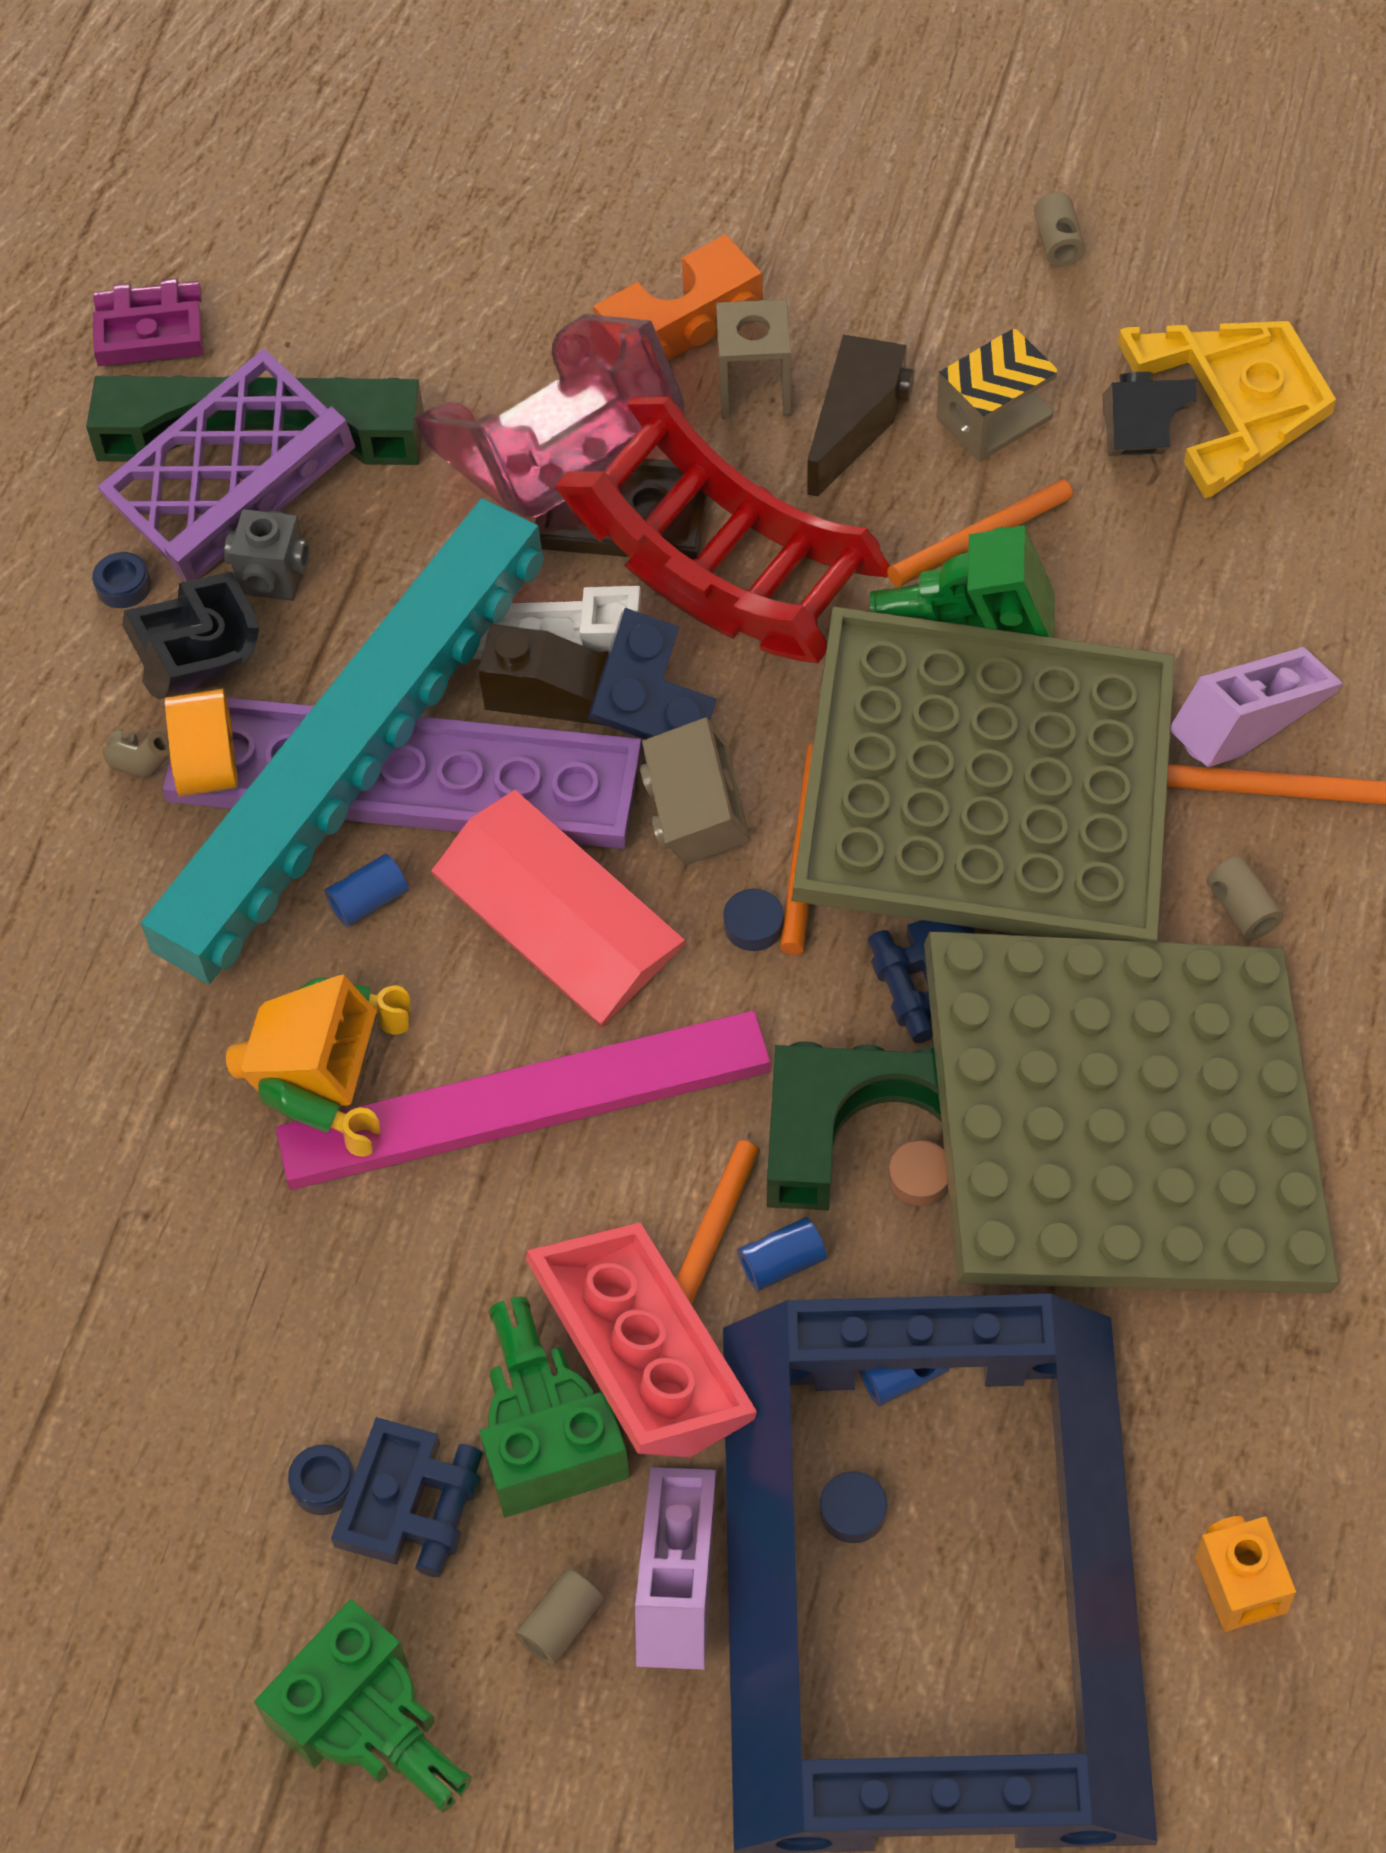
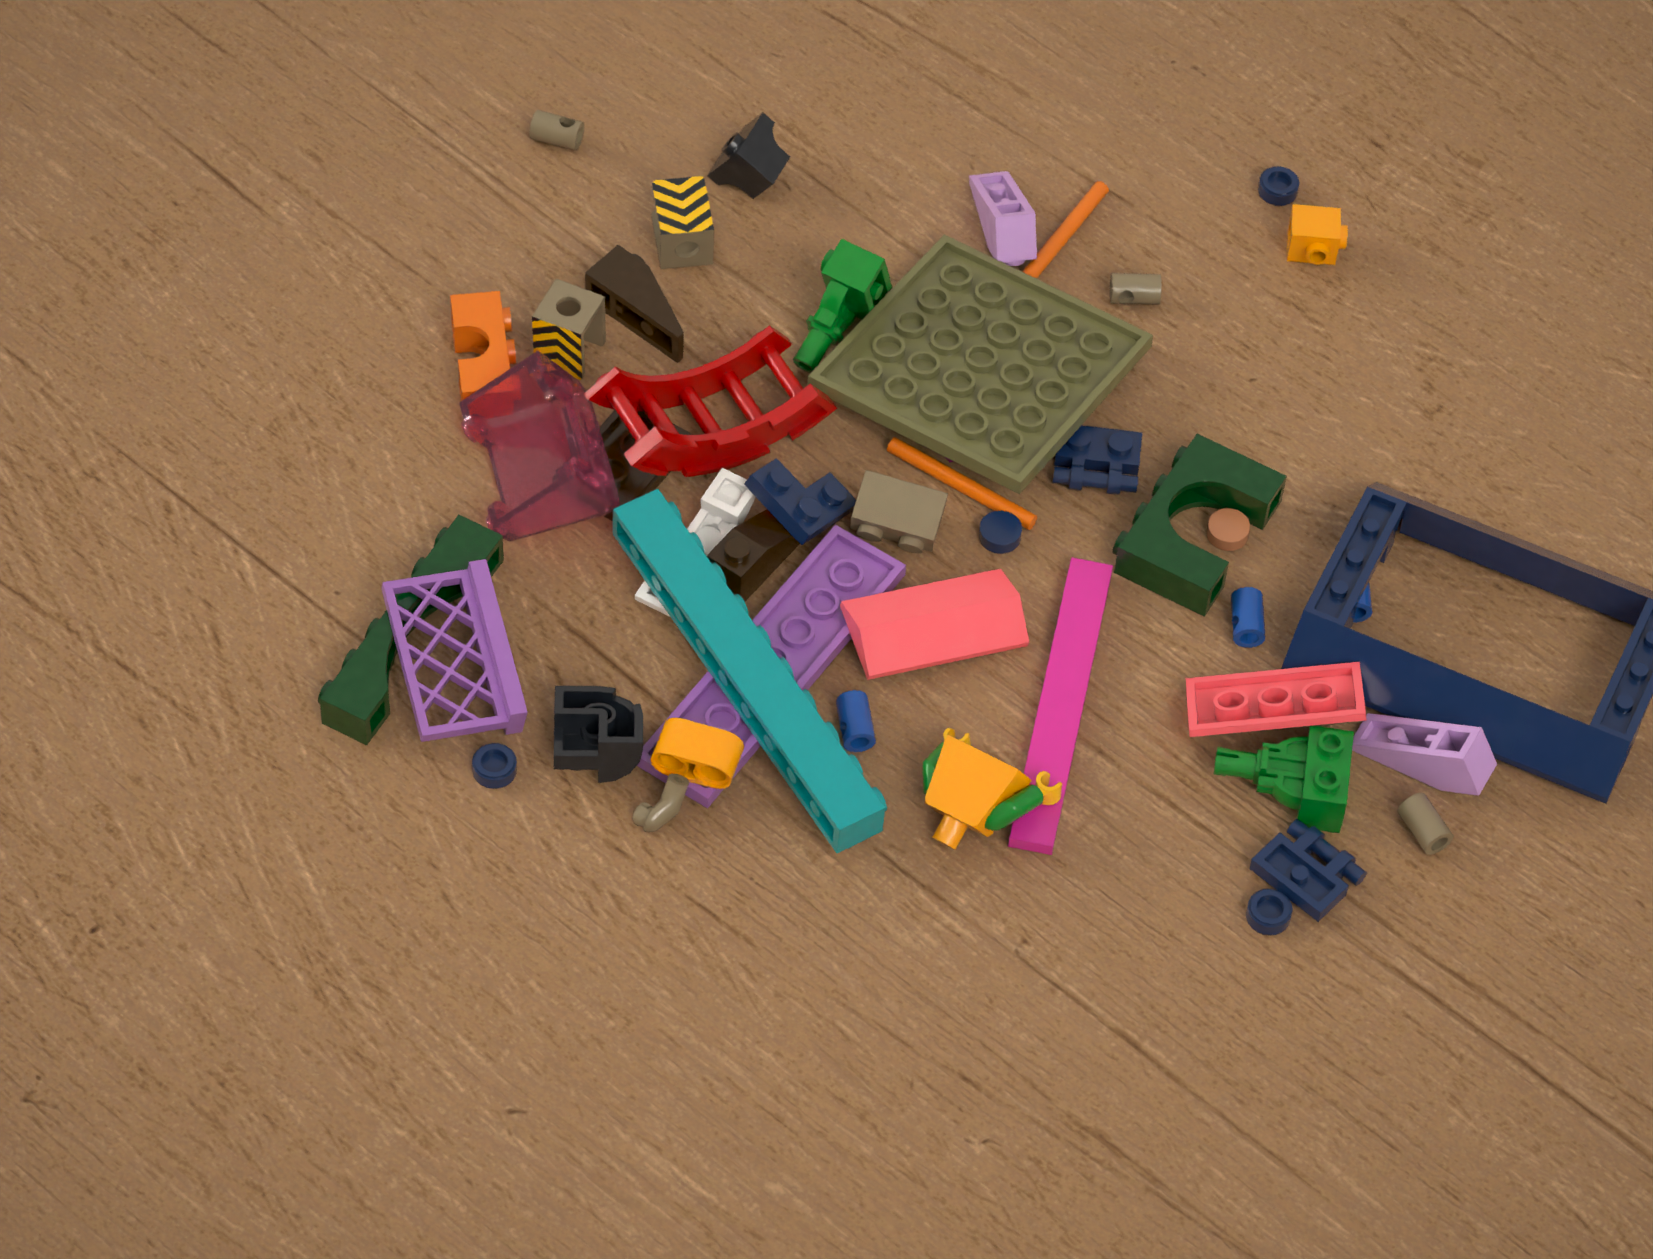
camera: 70 degrees left, 5 degrees down
magenta plate [93,278,204,367] -> none
dark grey brick [224,509,310,601] -> none
green brick [254,1599,472,1812] -> none
orange bar [676,1140,760,1305] -> none
dark blue tile [820,1472,887,1543] -> none
orange bar [887,479,1073,587] -> none
olive plate [924,932,1339,1293] -> none
yellow wing [1117,321,1336,499] -> none
light orange brick [1195,1516,1296,1633] -> none

